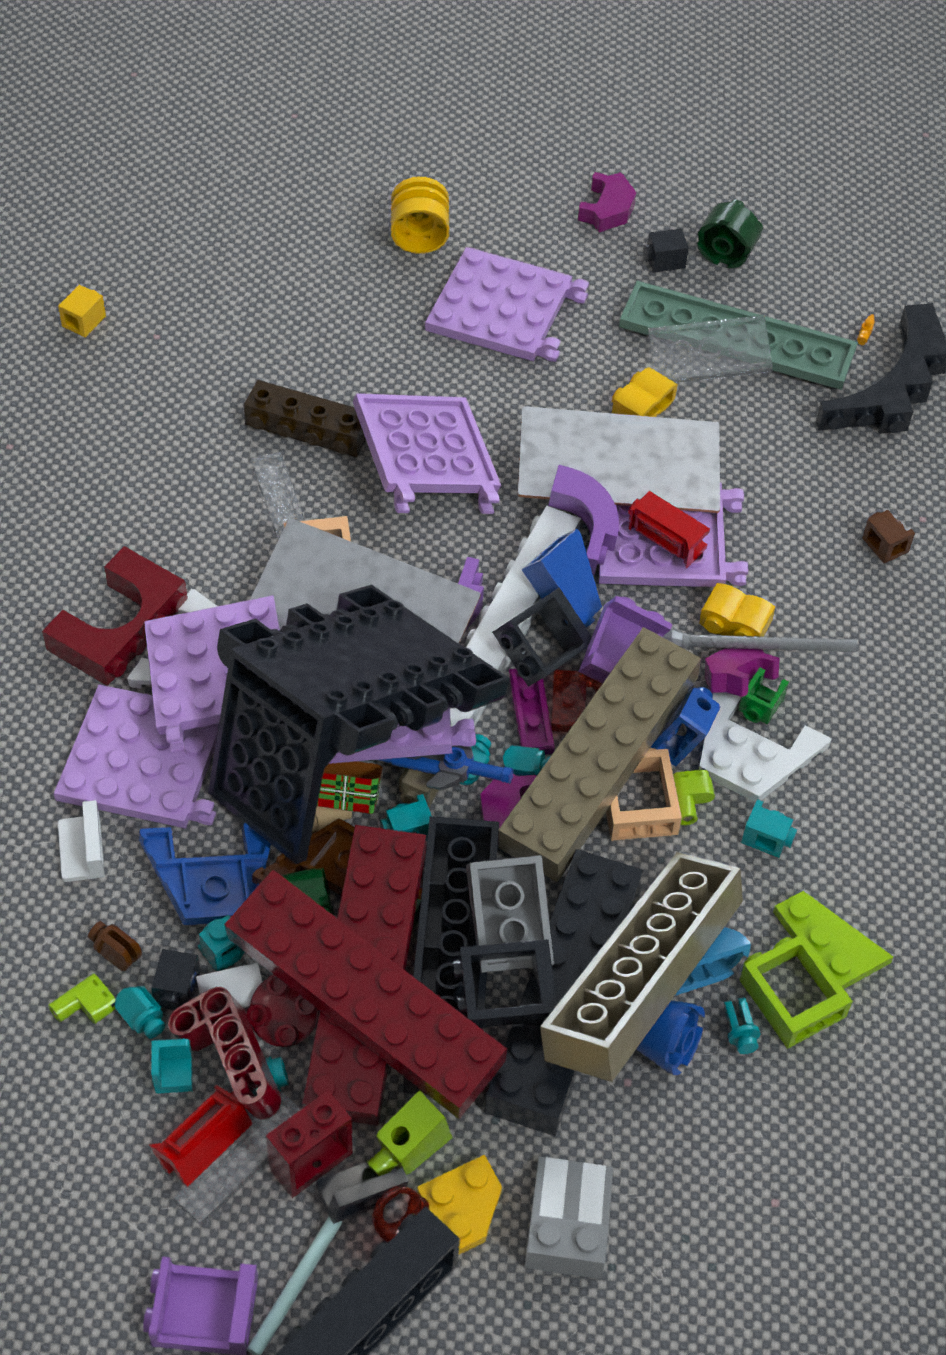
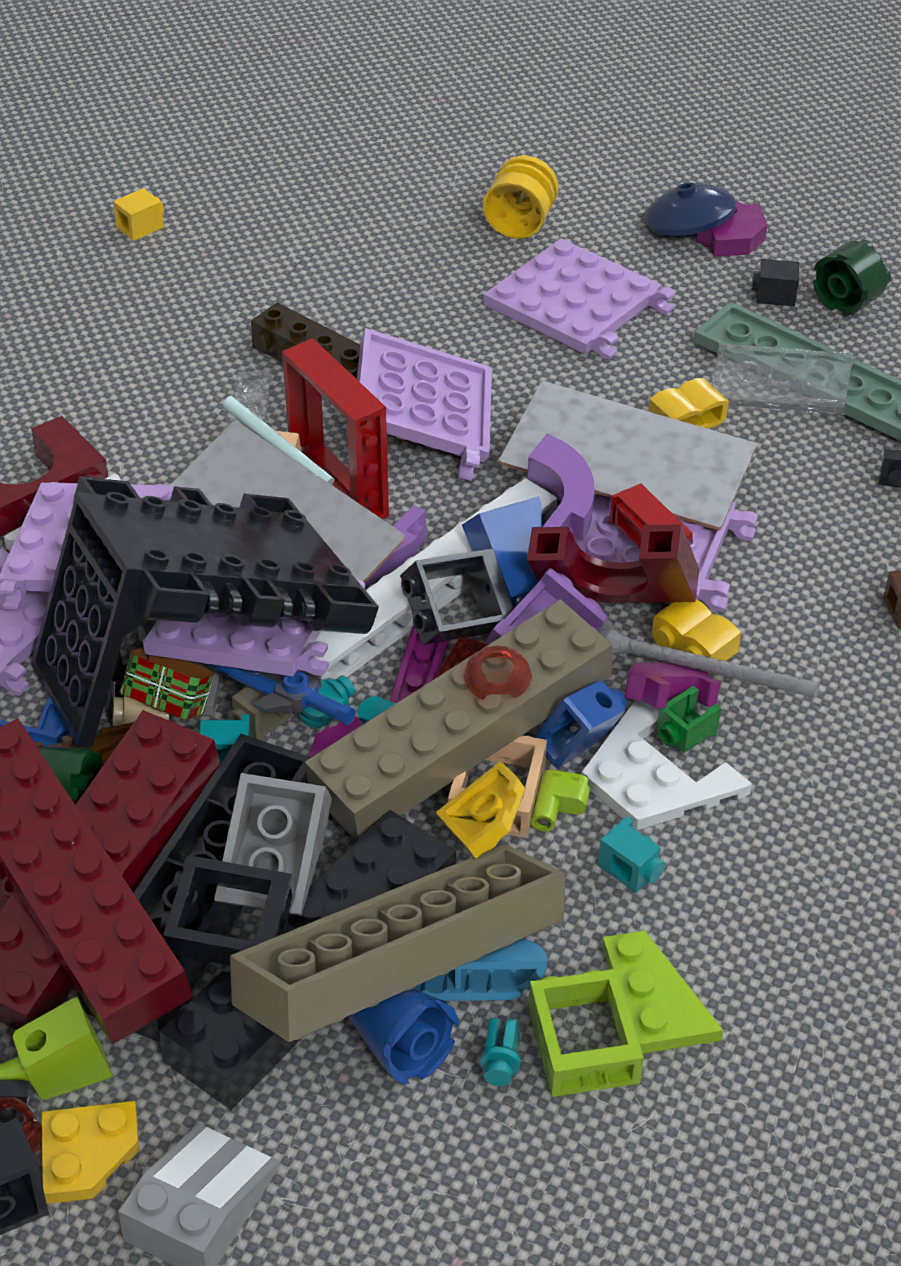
camera: 20 degrees right, 10 degrees down
none -> light aqua bar [223,396,334,485]
none -> red window [282,338,389,520]
none -> yellow plate [435,761,525,859]
none -> clear red piece [463,646,532,700]
none -> dark red arch [527,524,699,603]
none -> dark blue dish [644,182,736,236]

